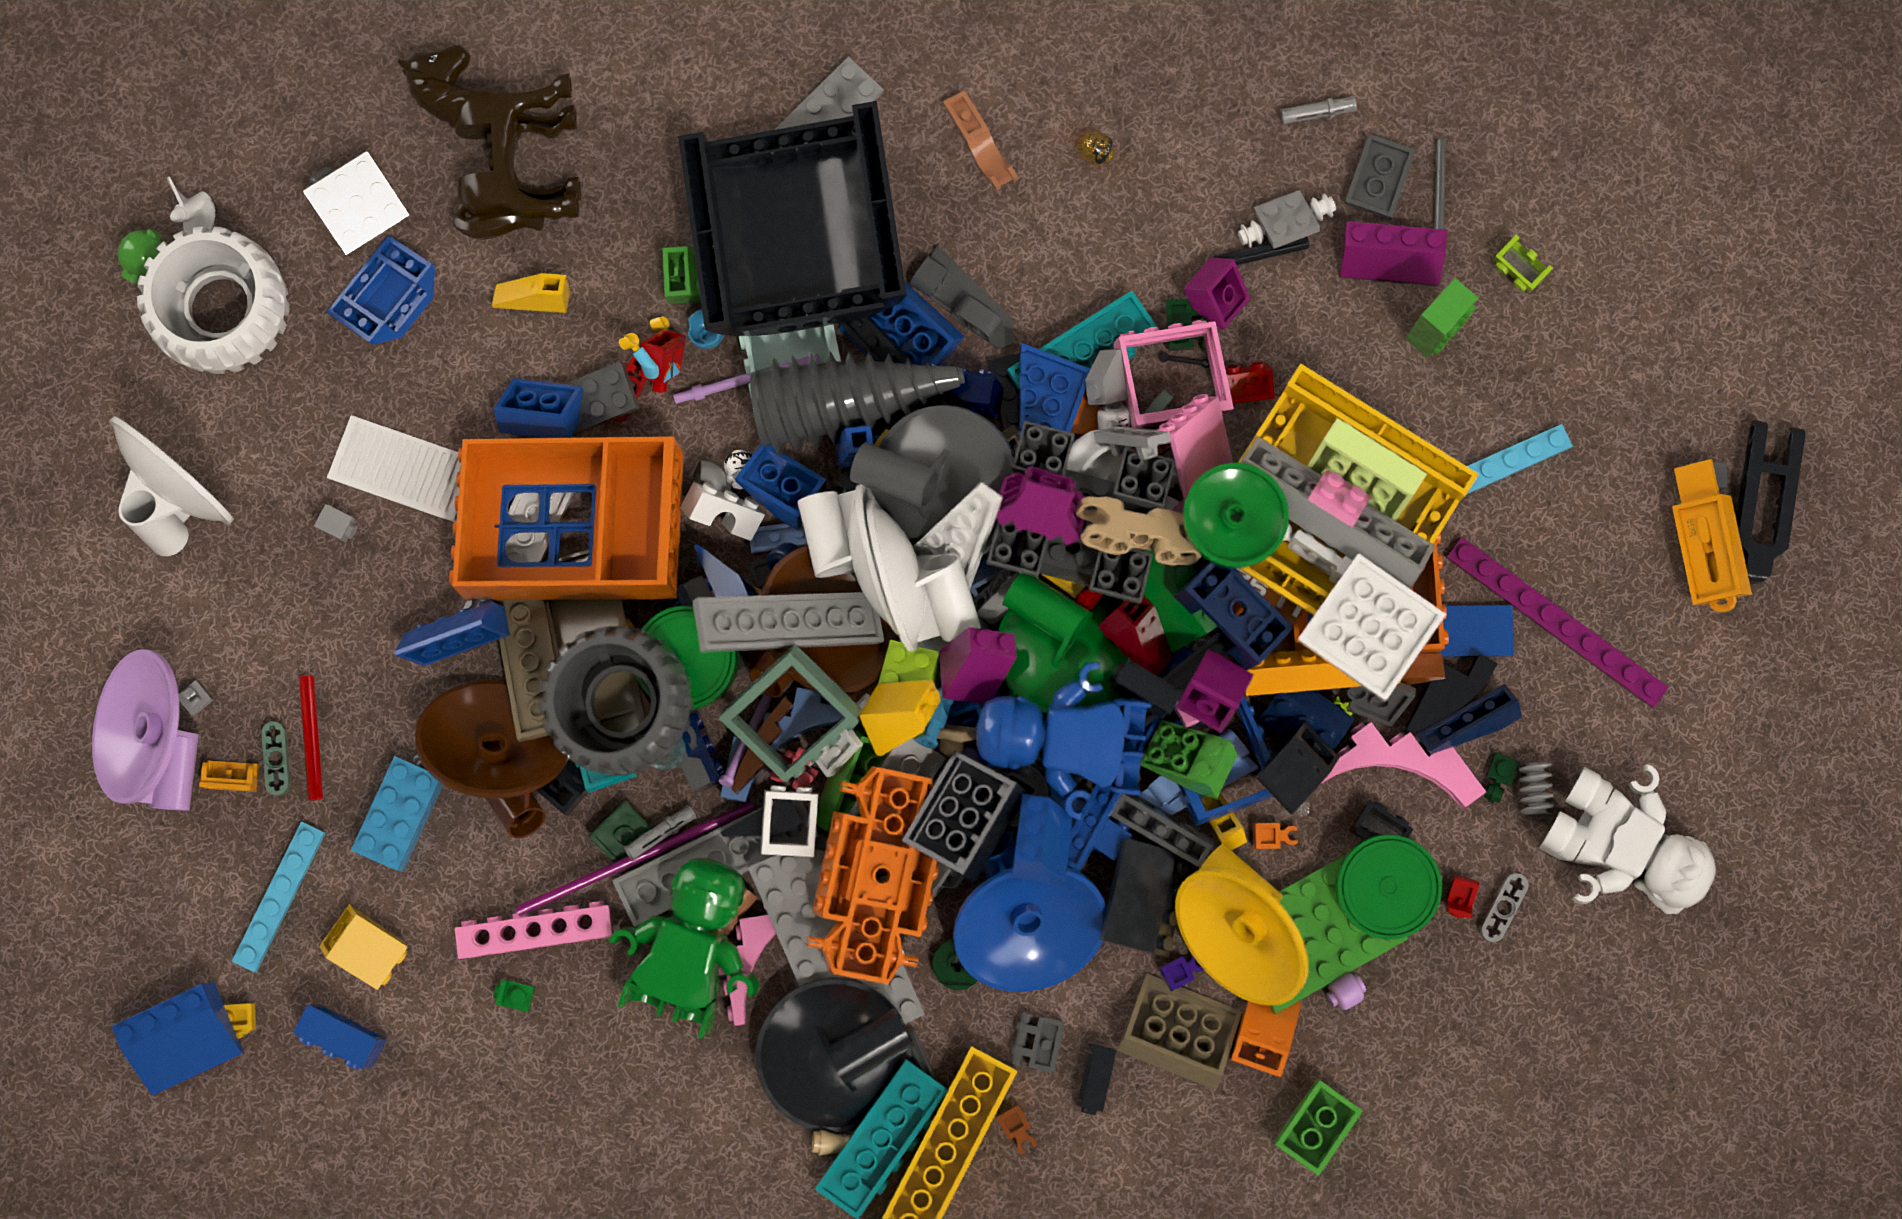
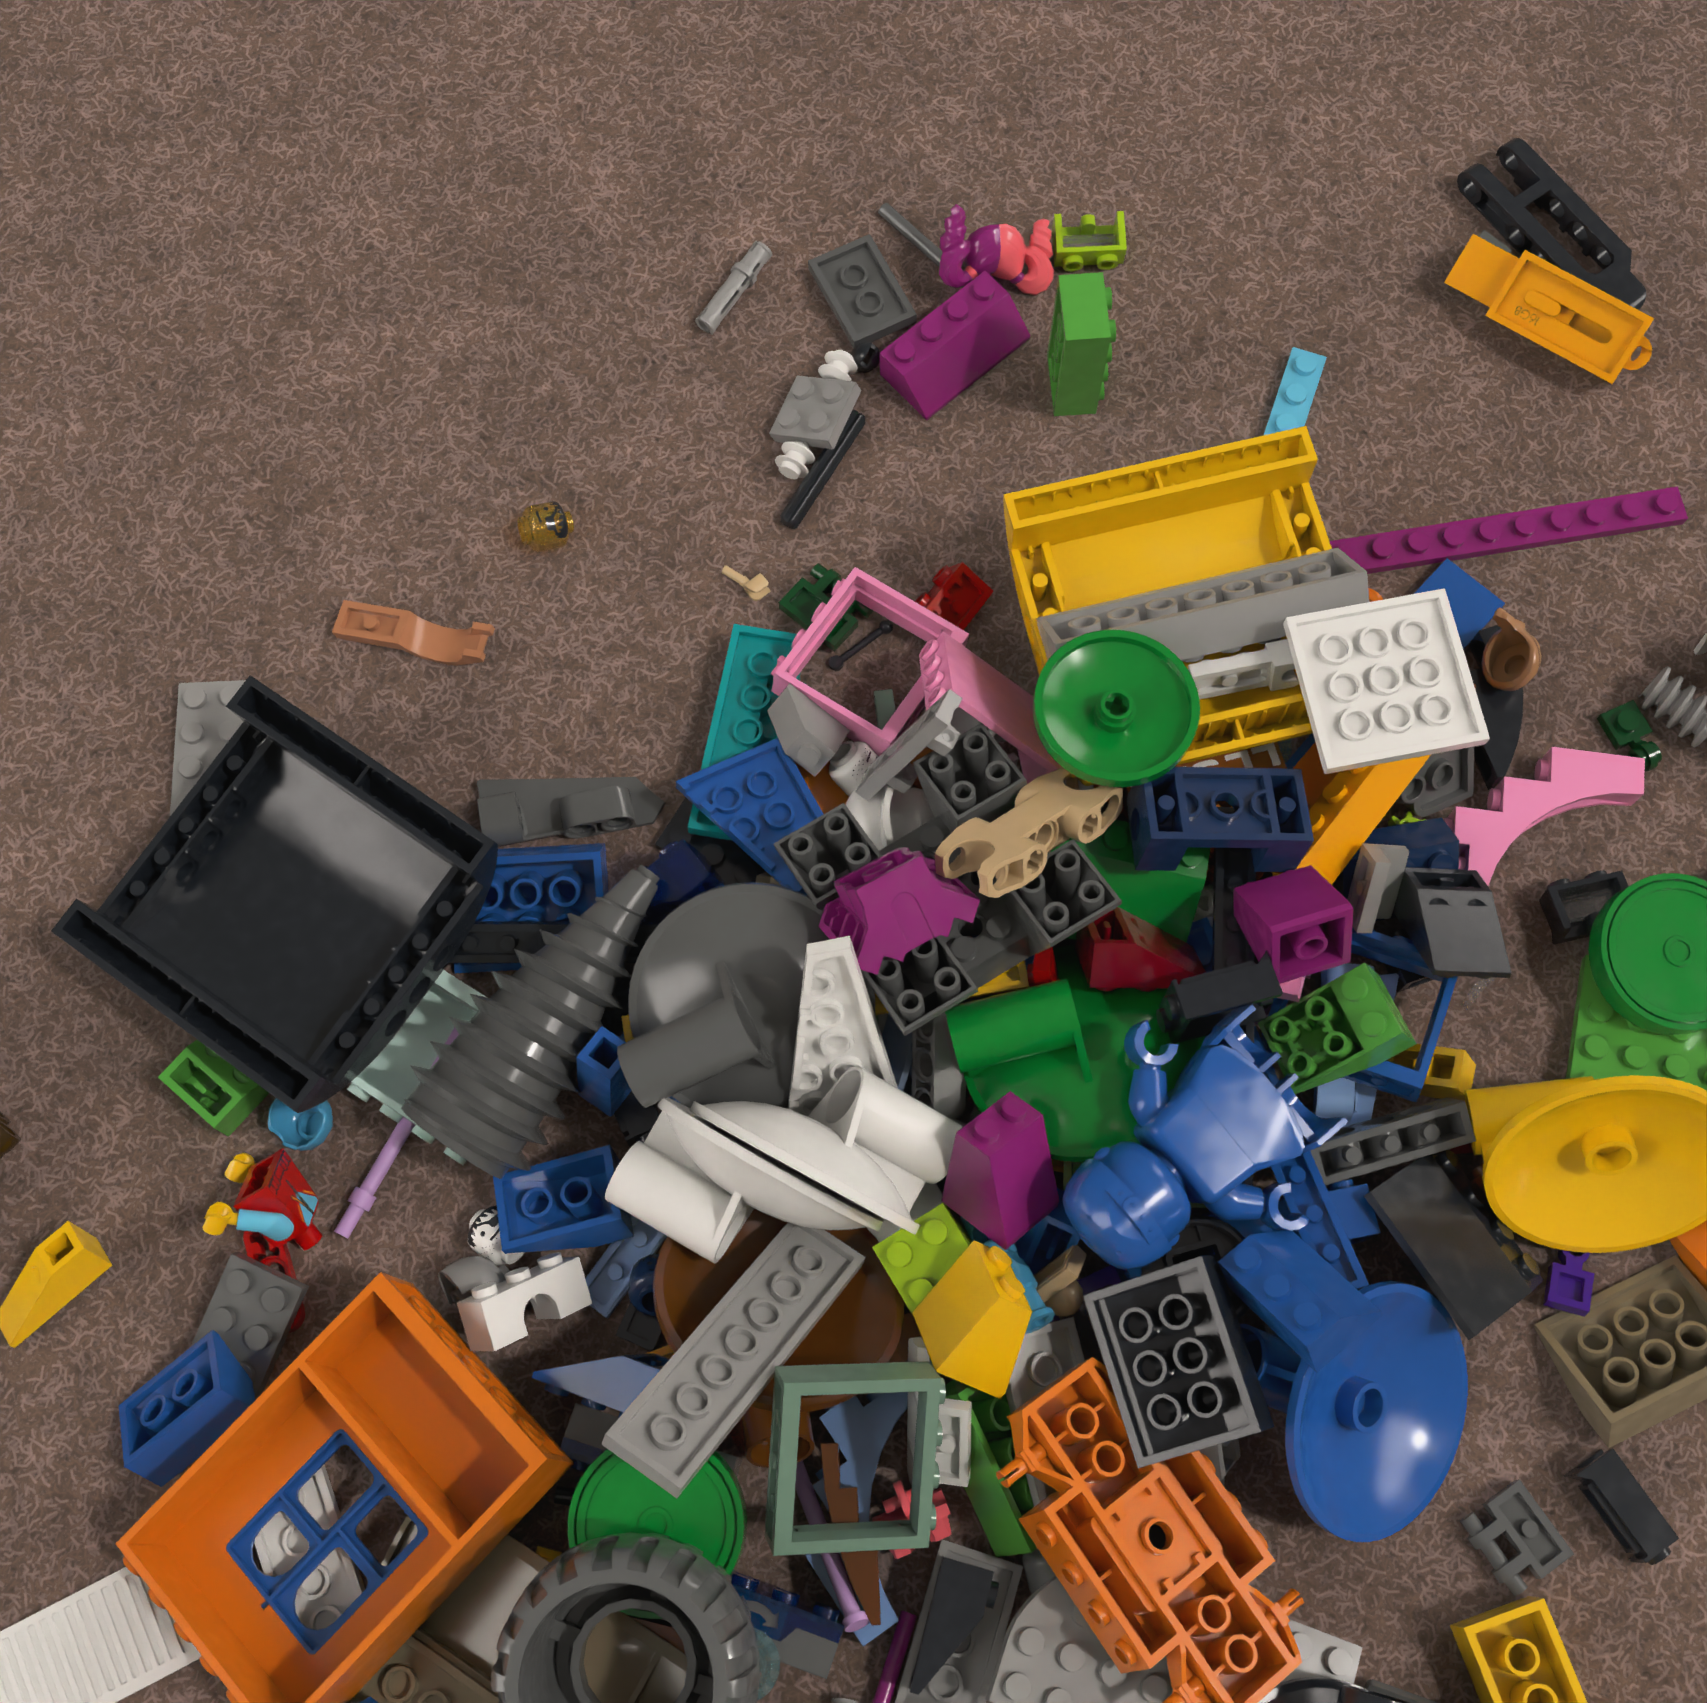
camera: 45 degrees left, 10 degrees down
white window [760,785,818,857] -> none
dark green plate [933,939,978,990] -> none
dark orange plate [996,1105,1038,1155] -> none
magenta slope [1184,258,1250,330] -> none
orange plate [1253,823,1298,849] -> none
yellowish green slope [1307,418,1427,521] -> none
bright pink plate [1307,469,1371,527] -> none
dark blue slope [1417,684,1522,754] -> none
none -> tan hand [722,566,771,601]
none -> black hinge [850,342,880,373]
none -> hair [939,204,1054,296]
none -> light grey panel [1347,843,1409,934]
none -> medium nougat hat [1482,608,1542,691]

